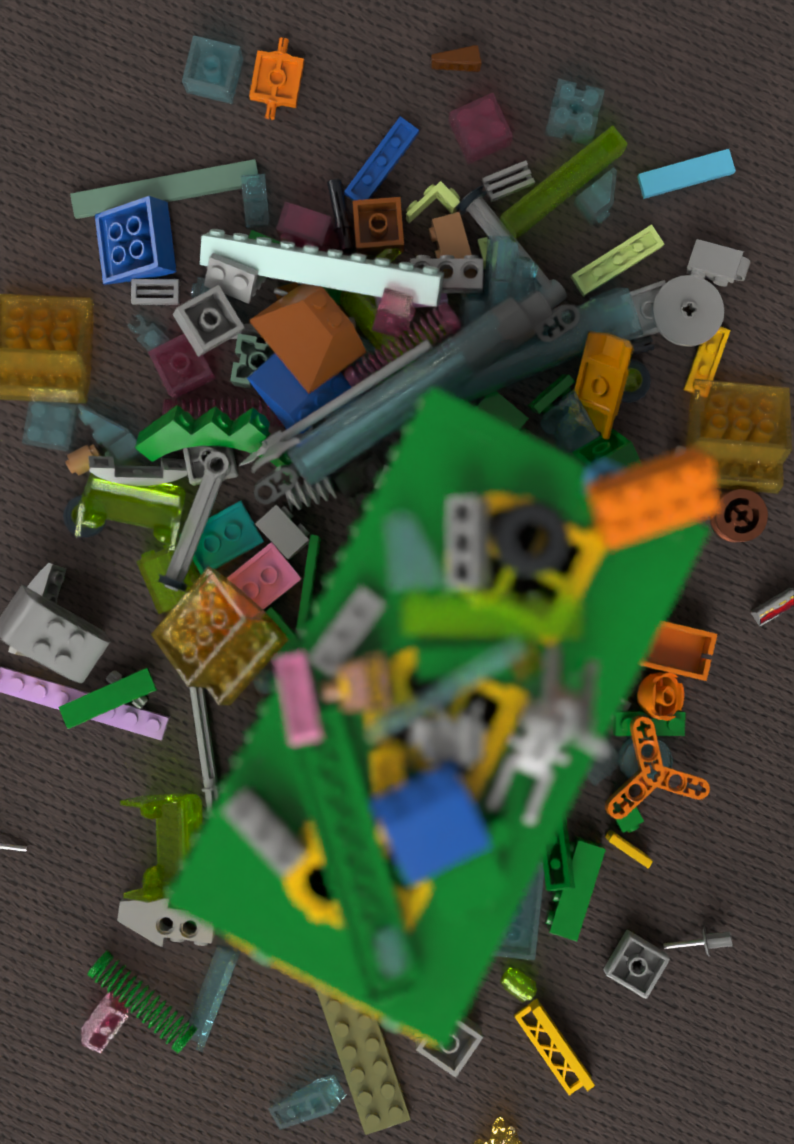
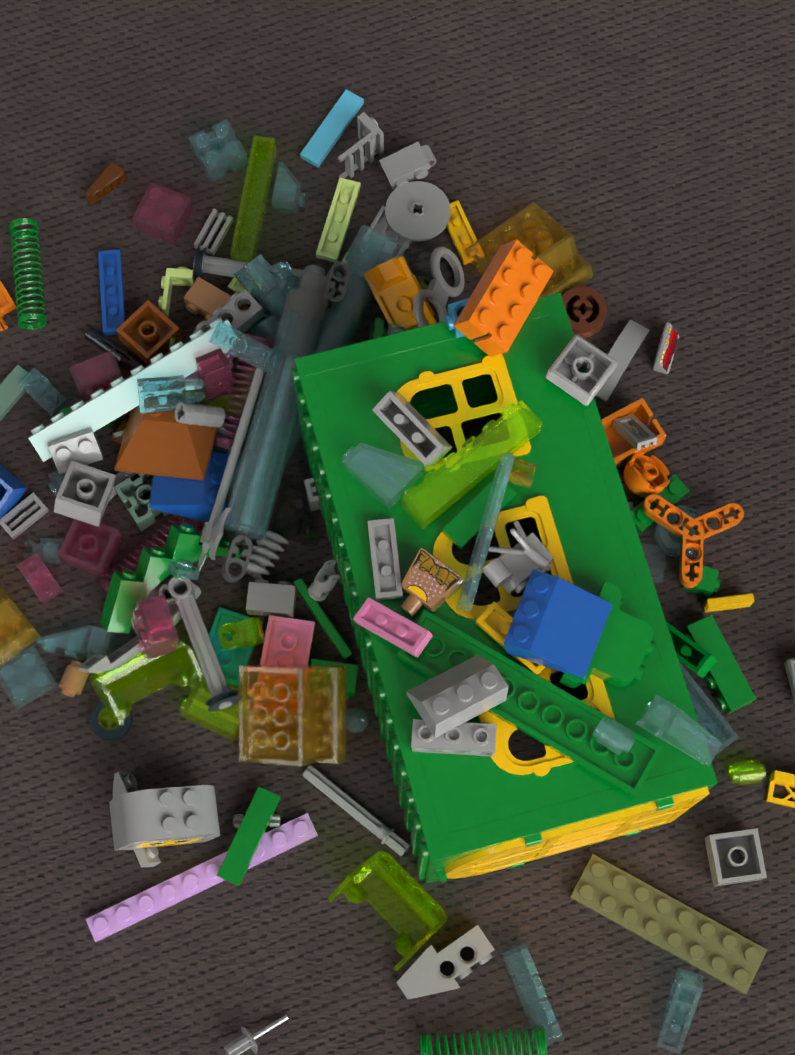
camera: 45 degrees left, 15 degrees down
light grey piece [486,645,608,824] -> none
black tyre [493,500,571,576] -> none
none -> green piece [9,218,47,330]
none -> clear pink brick [17,552,64,605]
none -> clear pink brick [131,594,178,660]
none -> clear light blue hinge [137,375,205,413]
none -> clear light blue plate [168,559,200,580]
none -> light grey axle [175,402,225,427]
none -> clear light blue plate [209,321,278,372]
none -> clear neon green piece [218,617,265,650]
none -> light grey piece [308,560,340,601]
none -> light grey plate [338,112,384,178]
none -> light grey slope [407,655,509,738]
none -> light grey bar [413,246,465,328]
none -> light grey brick [546,334,618,406]
none -> light grey slope [596,319,650,402]
none -> light grey tile [613,414,657,451]
none -> clear light blue slope [637,694,722,767]

